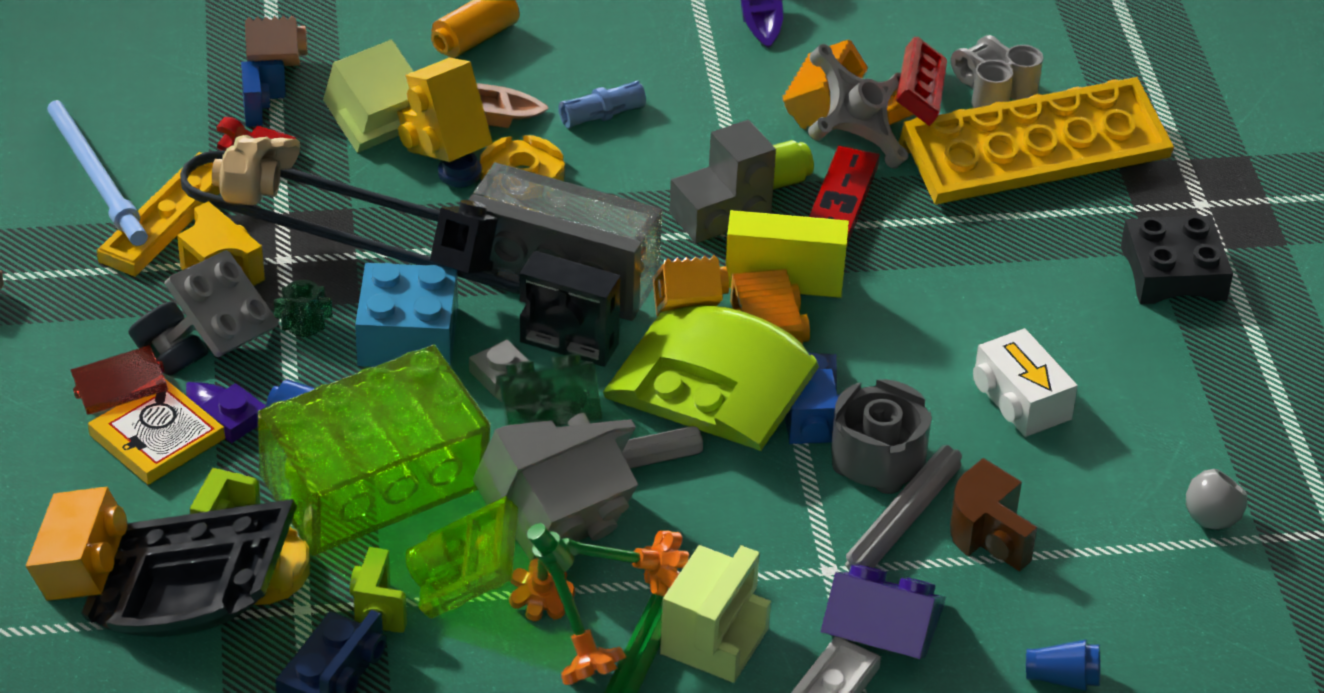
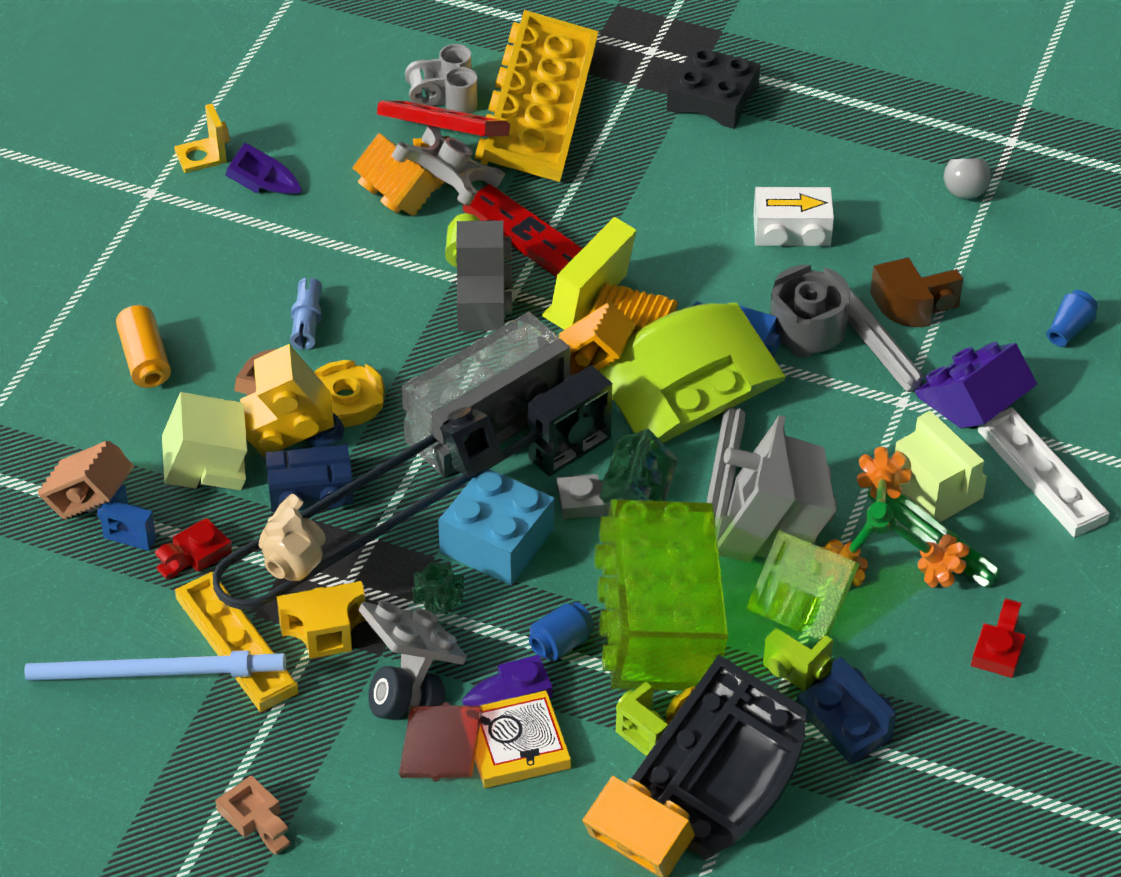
camera: 60 degrees left, 5 degrees up
none -> dark blue brick [266,444,354,512]

